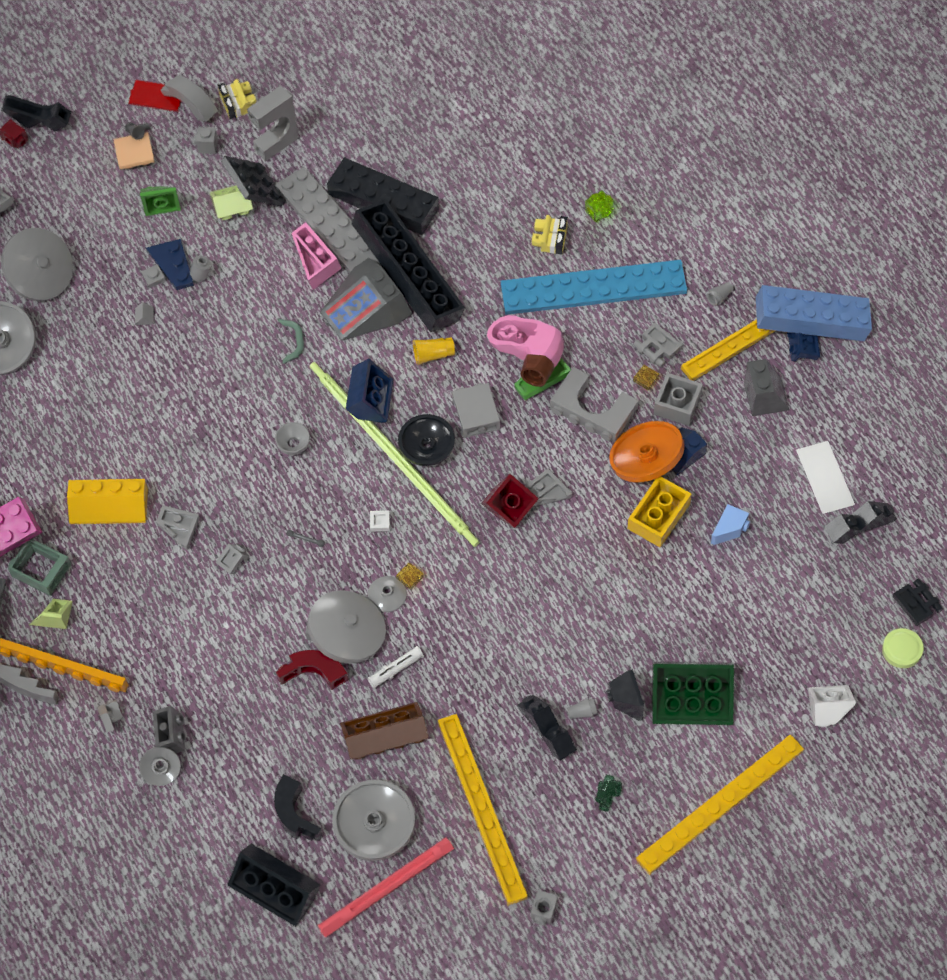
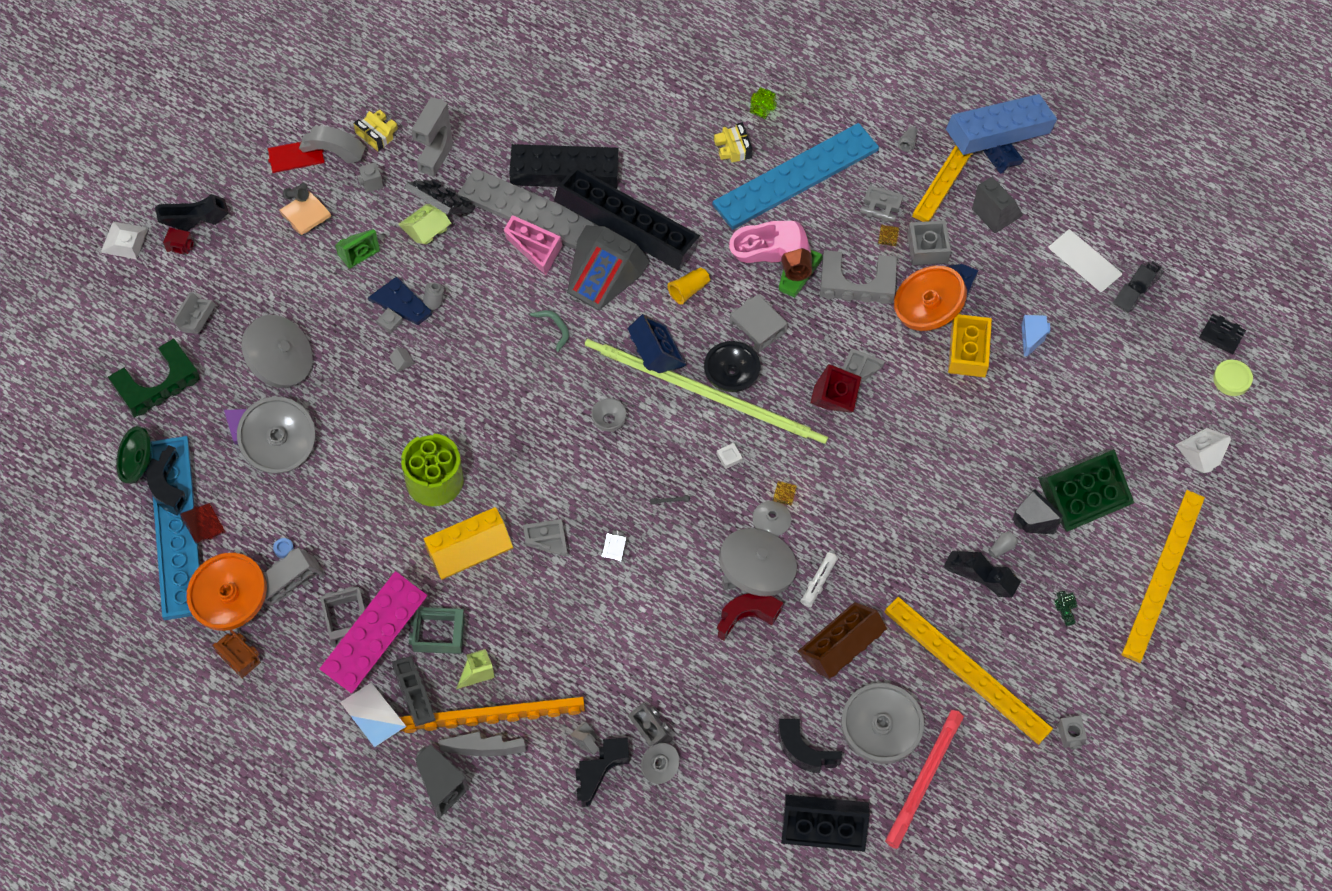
camera: 30 degrees left, 0 degrees up
none -> lime brick [401,433,464,506]
none -> black arch [575,738,629,807]

